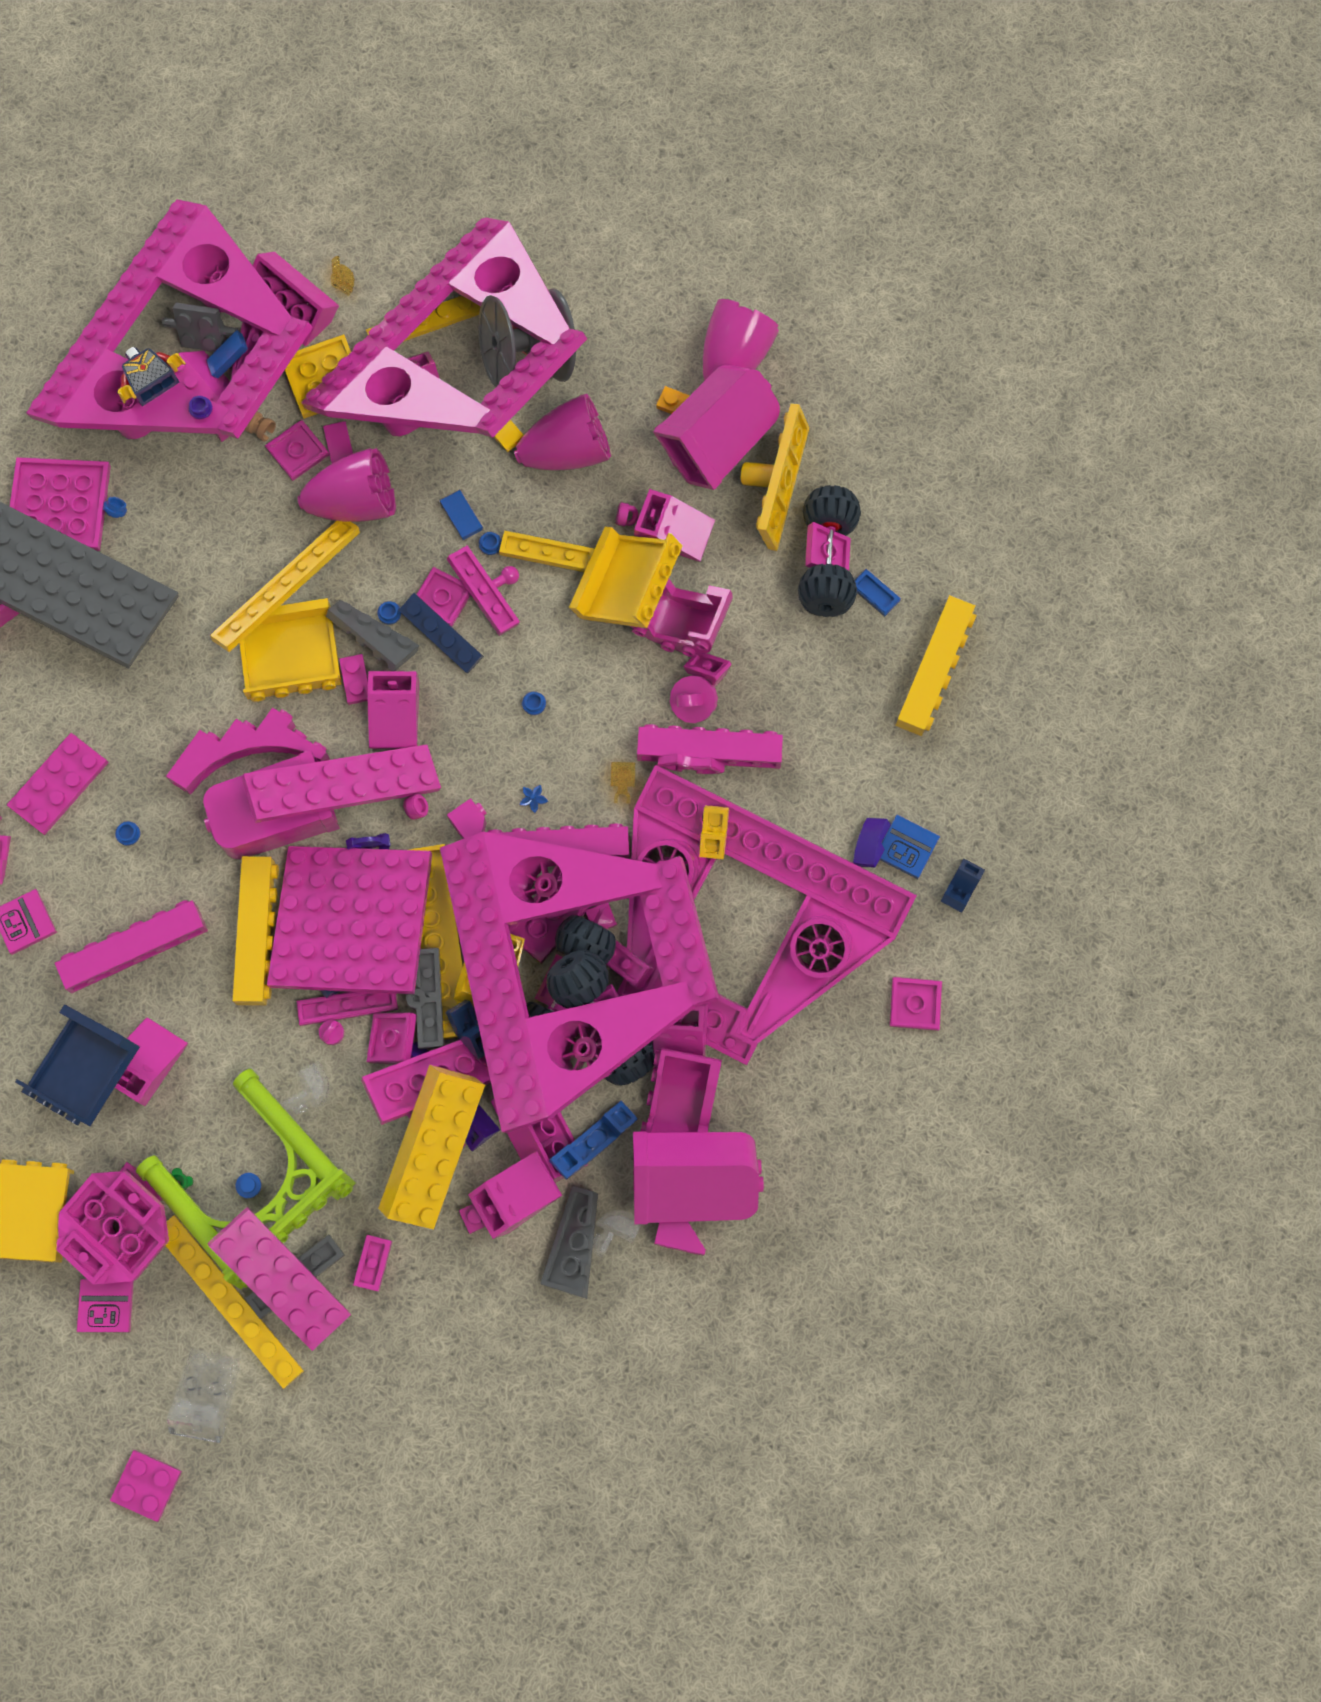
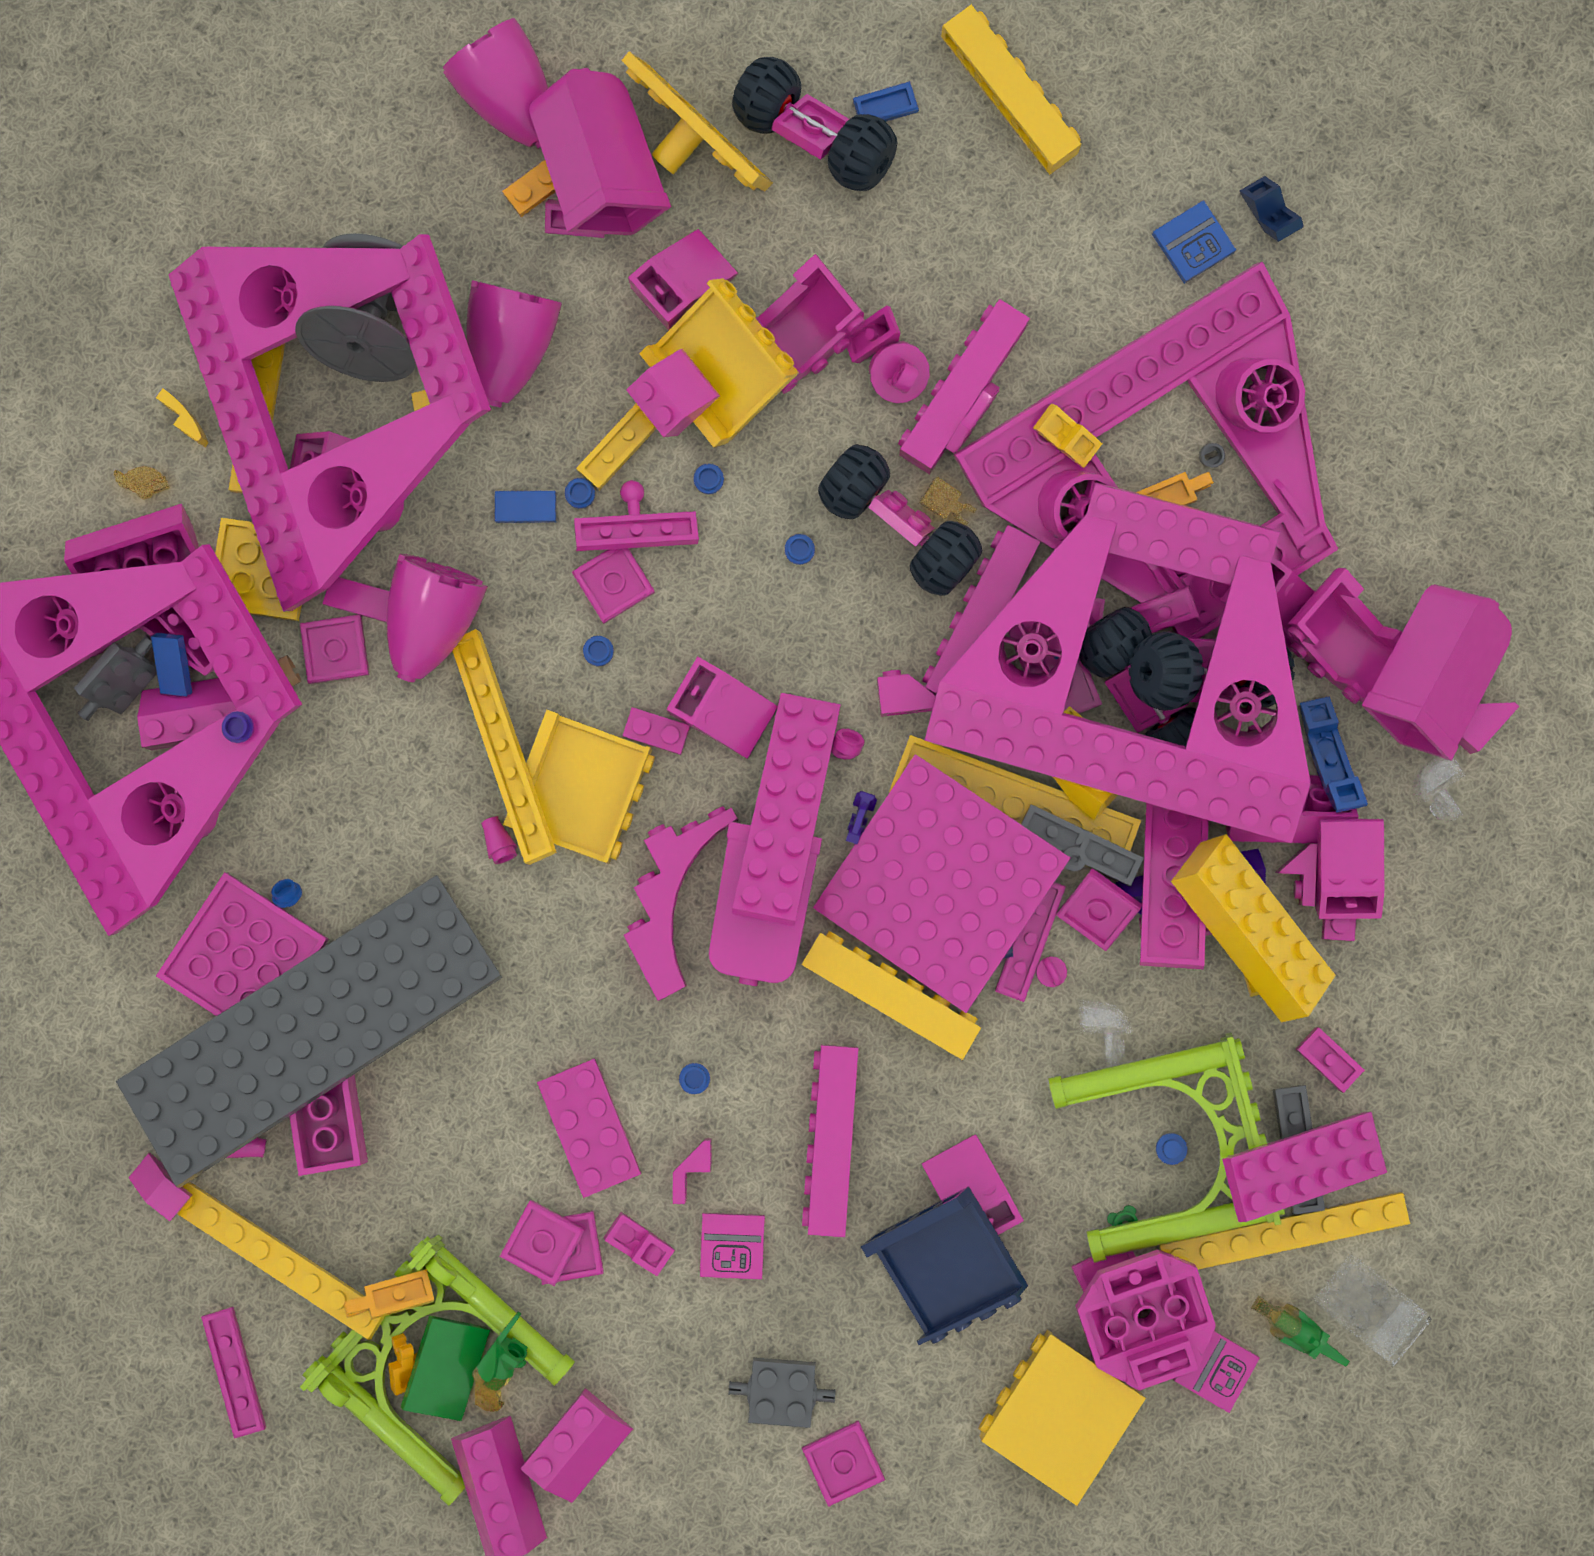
camera: 55 degrees left, 10 degrees up
dark pink plate [110,1450,182,1522] -> none
torso [118,347,186,407] -> none
dark grey wing [326,600,419,671] -> none
dark blue plate [399,593,484,673] -> none
dark blue slope [446,1000,485,1059] -> none
blue plant [519,785,549,813] -> none
dark grey wing [540,1186,598,1299] -> none
dark pink tile [615,502,638,527] -> none
dark purple slope [853,818,891,868] -> none
dark pink tile [889,977,942,1031] -> none
none -> yellow slope [156,388,209,448]
none -> dark pink cone [481,816,517,864]
none -> dark pink slope [626,349,720,437]
none -> dark pink slope [673,1138,712,1204]
none -> blue plate [694,464,724,494]
none -> black plate [818,444,982,596]
none -> light orange plate [1136,472,1214,506]
none -> dark grey hinge [1199,443,1225,468]
none -> animal [1251,1295,1350,1367]
none -> dark pink slope [1275,844,1317,906]

